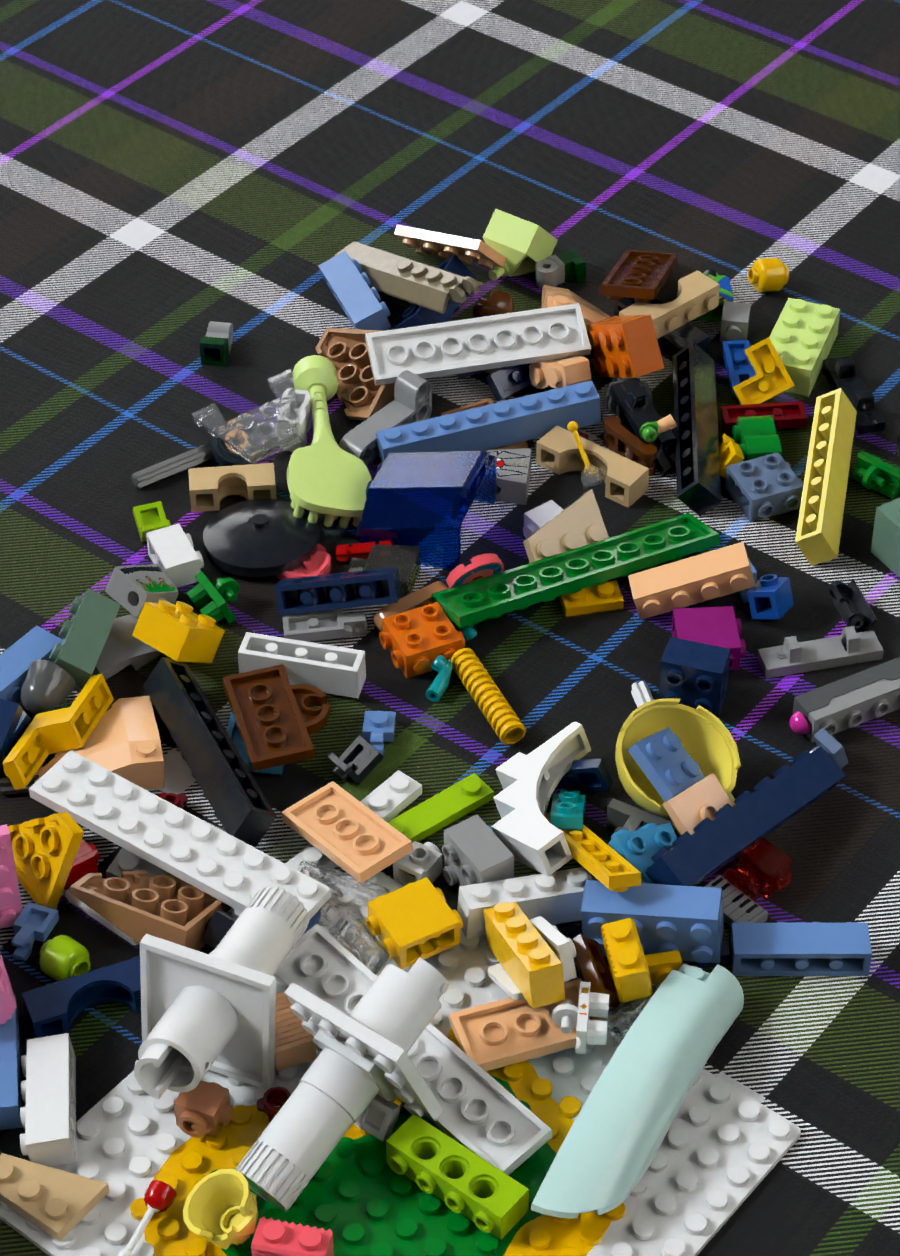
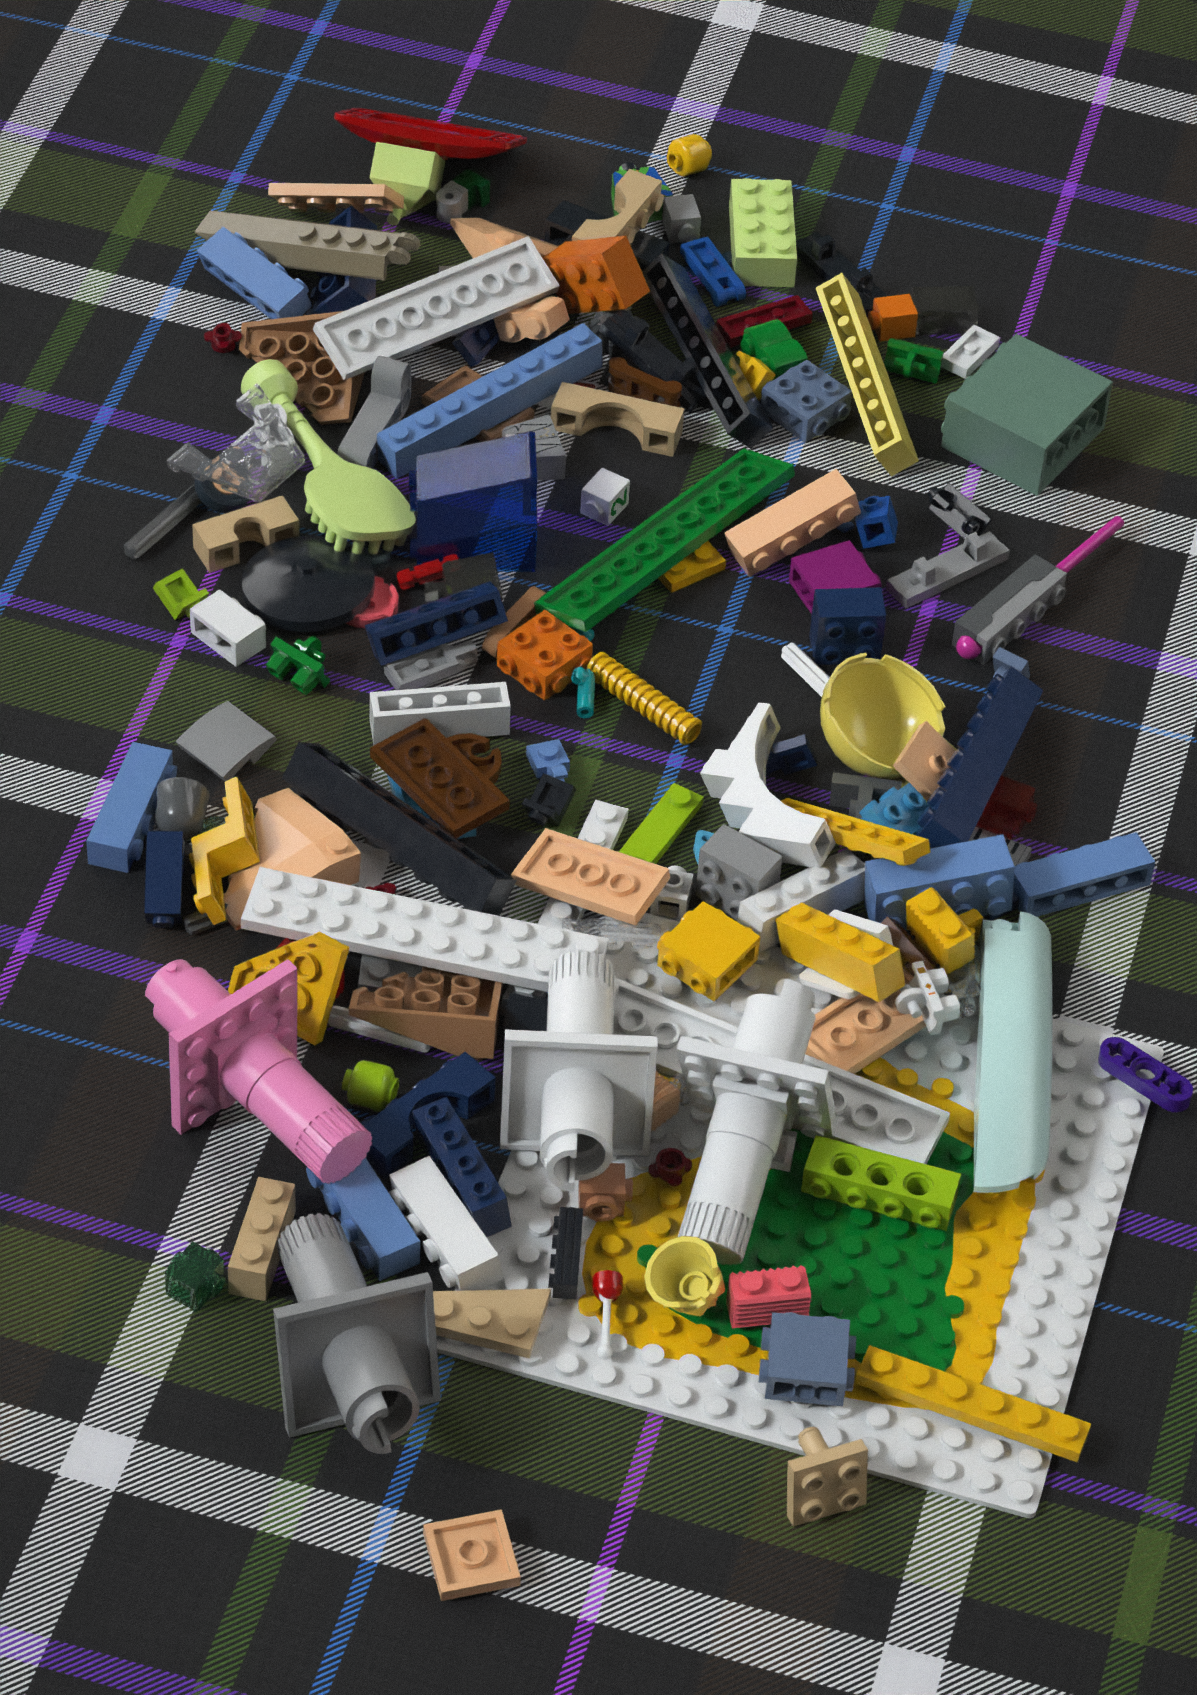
camera: 25 degrees left, 5 degrees up
medium blue plate [11,902,59,961] -> none
sand green brick [49,588,121,689] -> none
light grey torso [105,564,178,618] -> none
yellow brick [132,600,225,663] -> none
dark green leg [199,321,233,367] -> none
clear hinge [320,901,390,975] -> none
coral tile [446,553,504,588] -> none
reddish brown hair [473,290,514,318] -> none
tan wing [523,489,609,563] -> none
teal hinge [549,790,586,830] -> none
hinge [567,421,605,489] -> none
reddish brown plate [600,250,678,303] -> none
medium blue plate [628,727,705,802] -> none
arm [639,414,677,442] -> none
yellow plate [732,337,795,405] -> none
none -> dark red plate [204,323,242,353]
none -> red wedge [334,108,527,160]
none -> dark blue brick [412,1097,512,1238]
none -> black piece [548,1207,583,1300]
none -> orange brick [868,294,918,342]
none -> dark purple beam [1098,1037,1193,1112]

